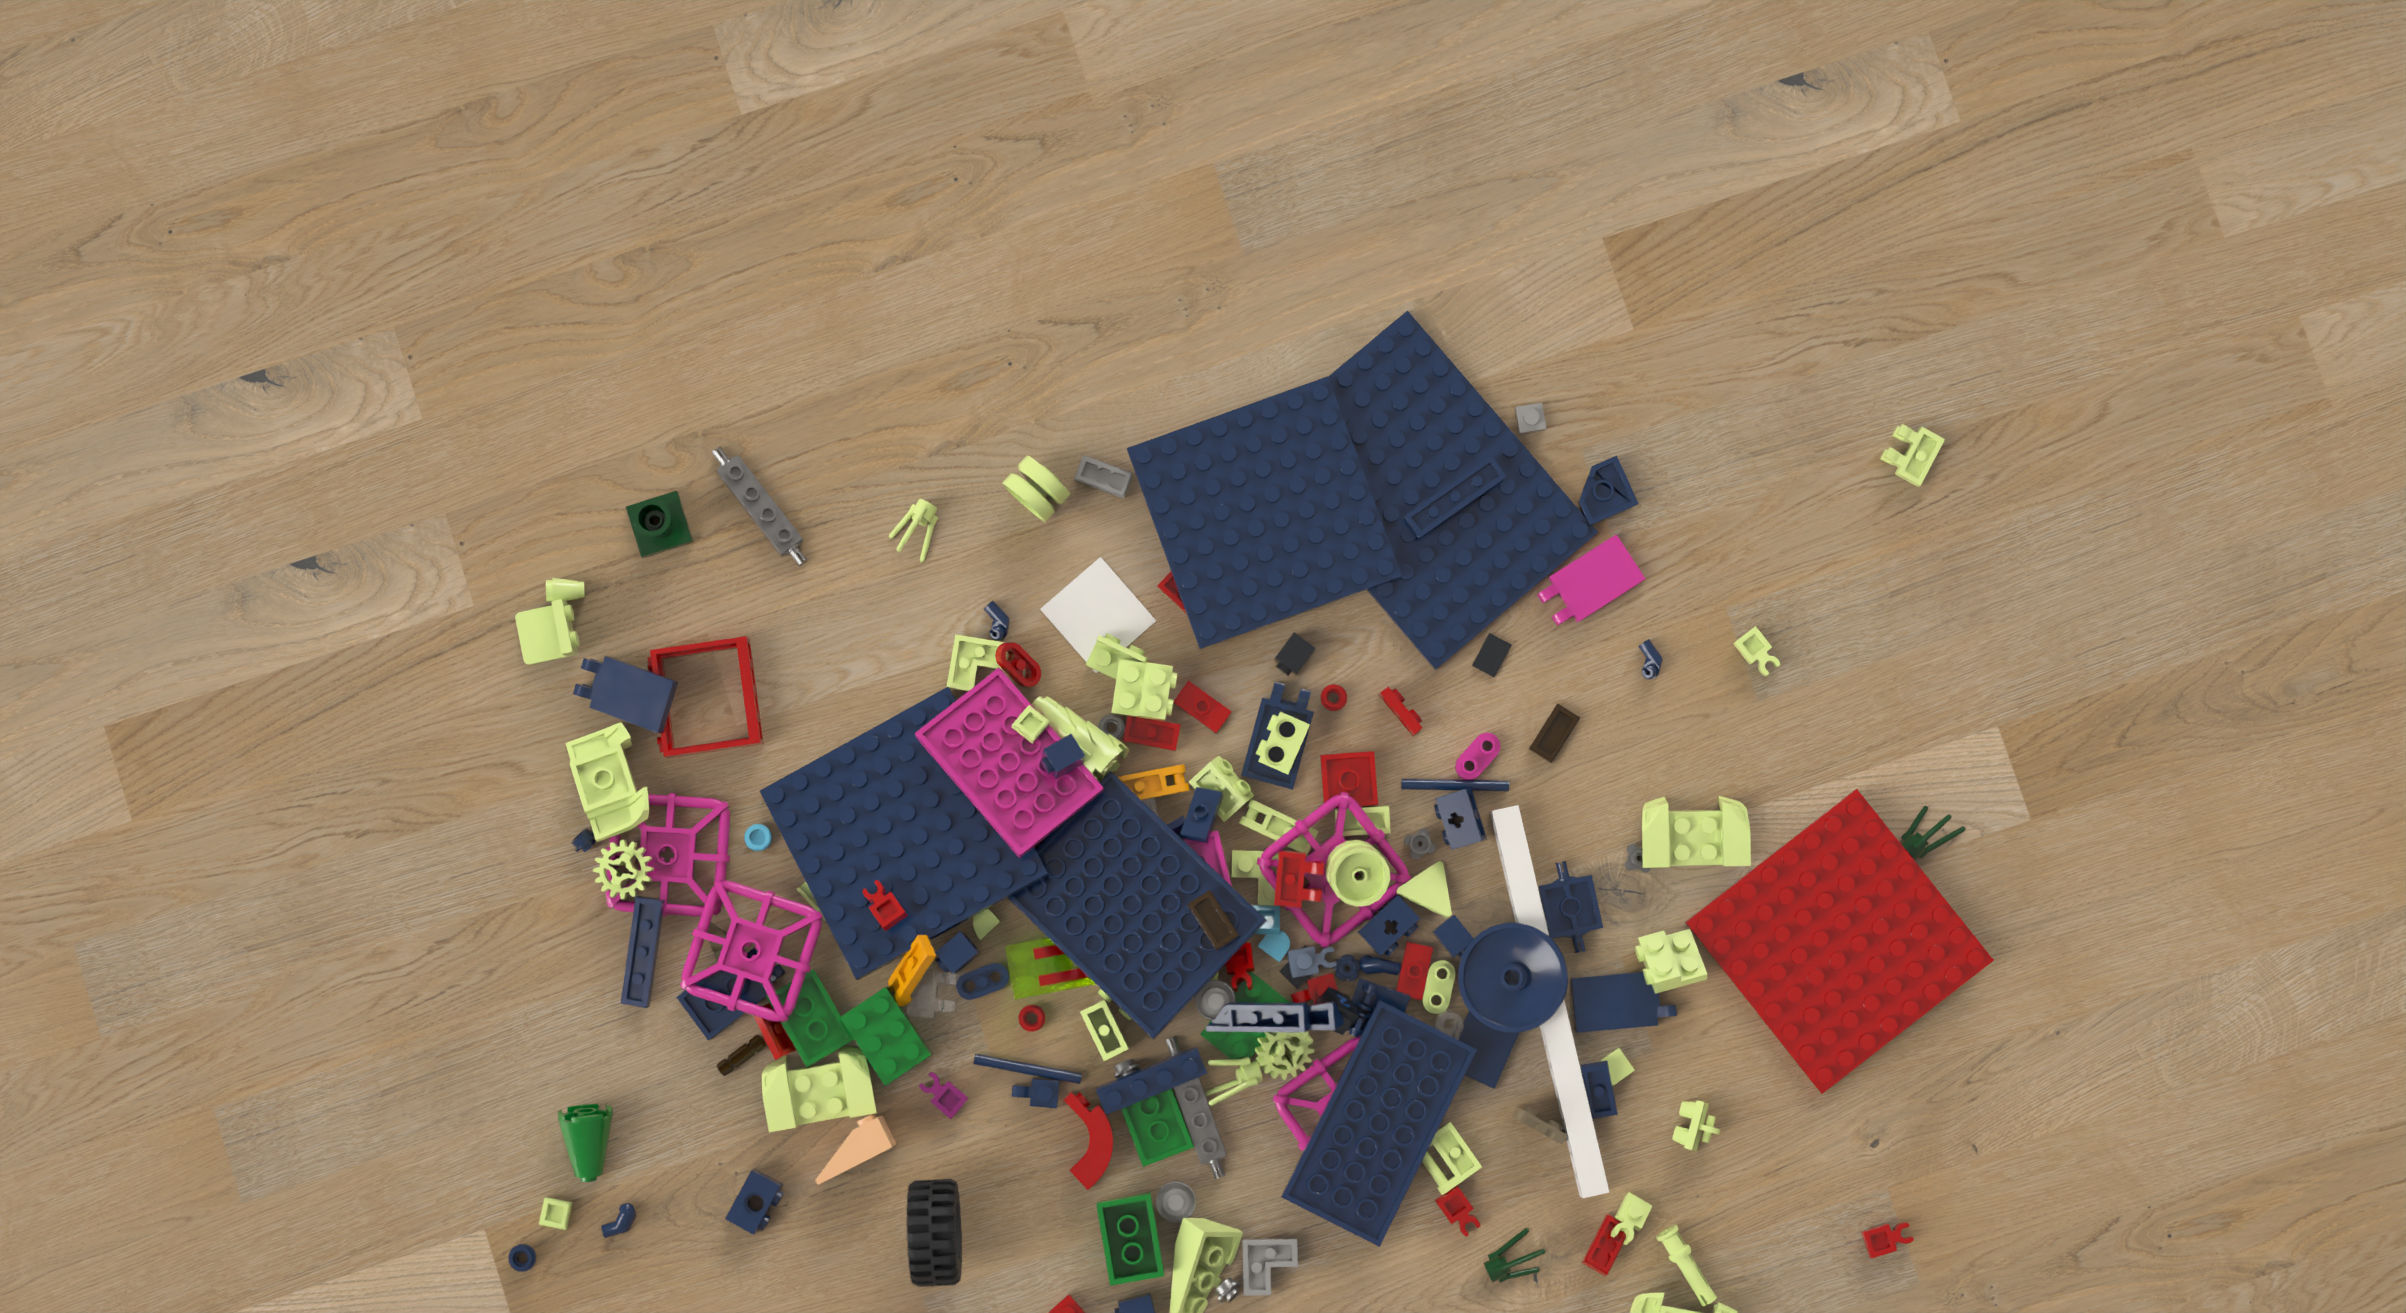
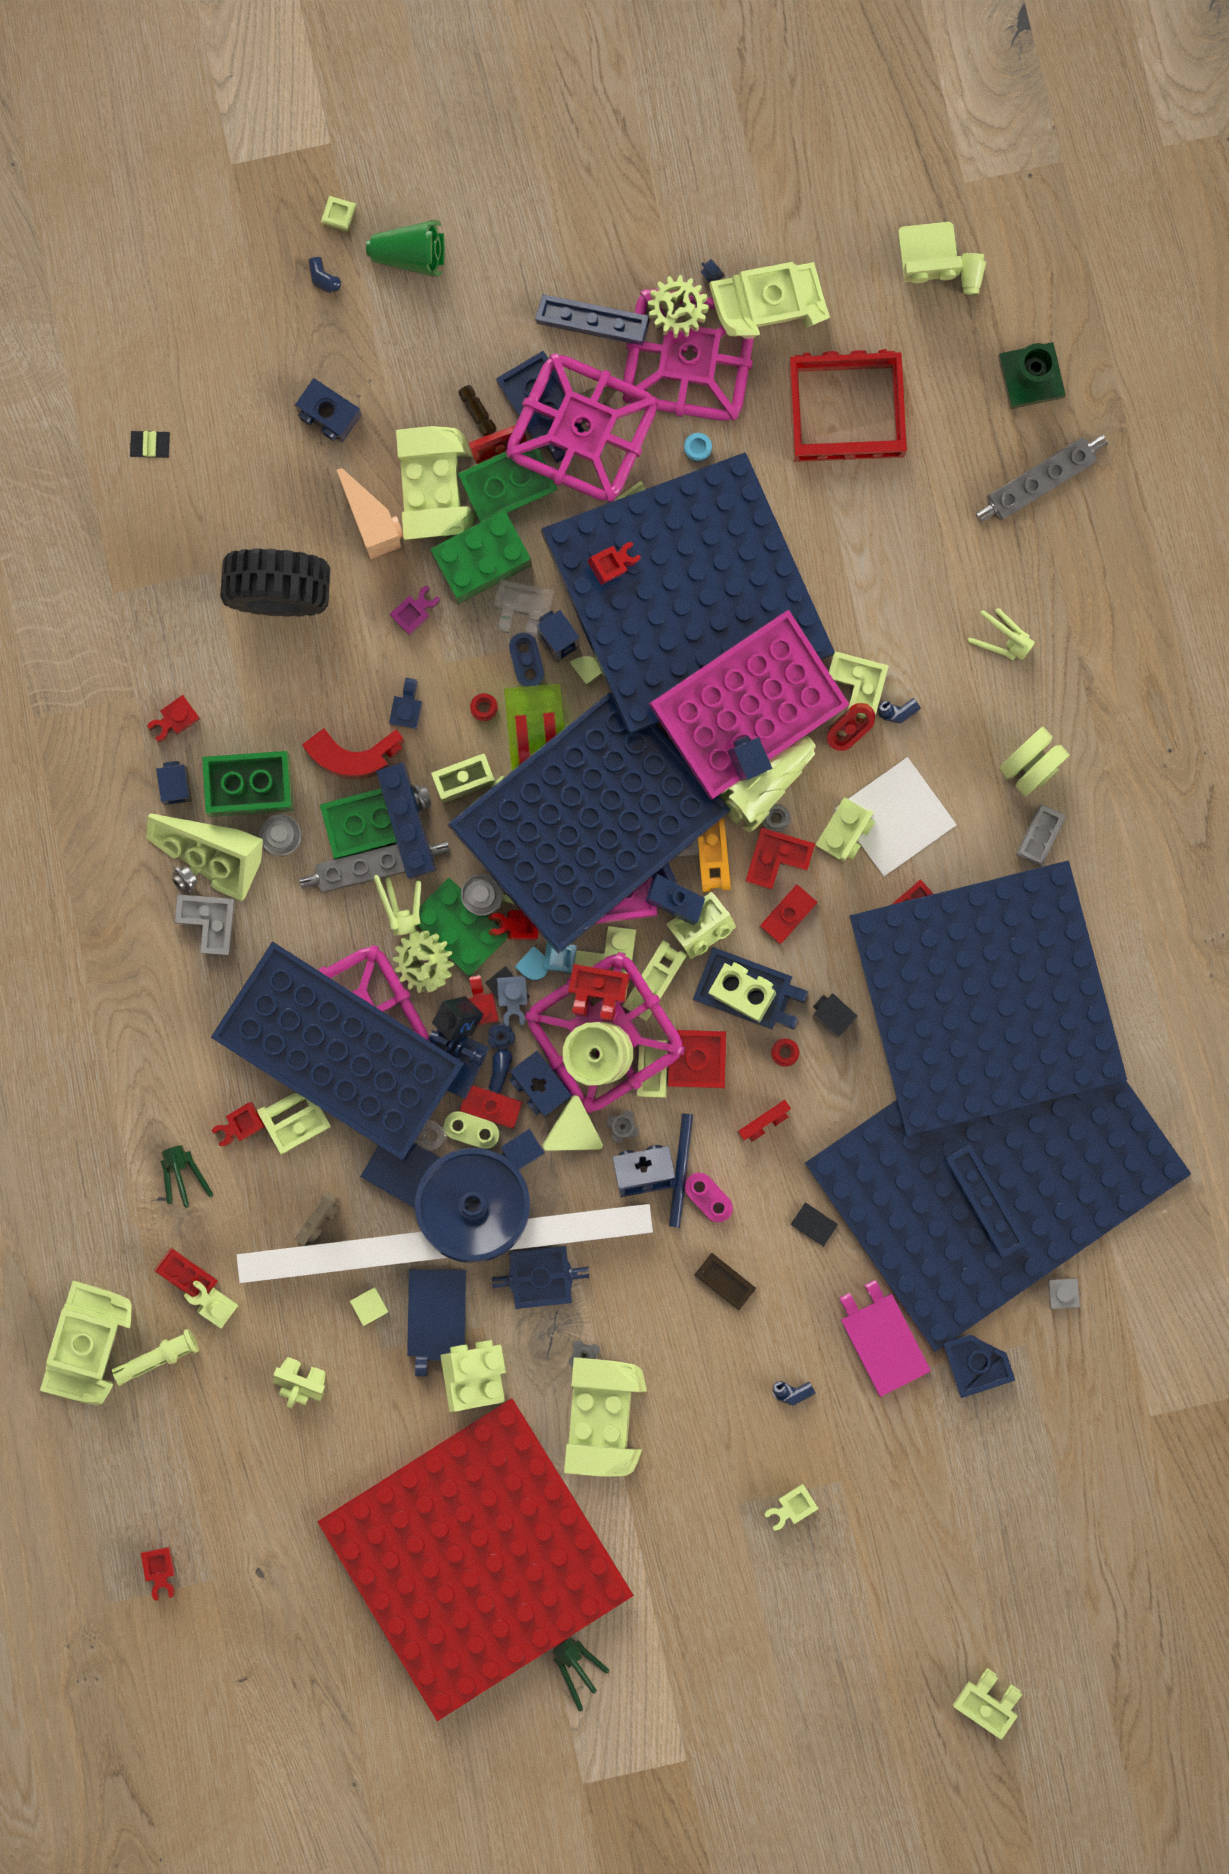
camera: 95 degrees right, 0 degrees up
dark blue plate [508,1244,537,1272] -> none
dark blue tile [573,656,678,733] -> none
light orange plate [887,935,936,1006] -> none
dark blue piece [973,1054,1082,1084] -> none
yellowish green tile [1012,705,1050,744] -> none
yellowish green plate [1111,659,1177,721] -> none
dark brown tile [1187,890,1240,951] -> none
wedge [1206,1002,1344,1033] -> none
dark blue plate [1581,1061,1618,1119] -> none

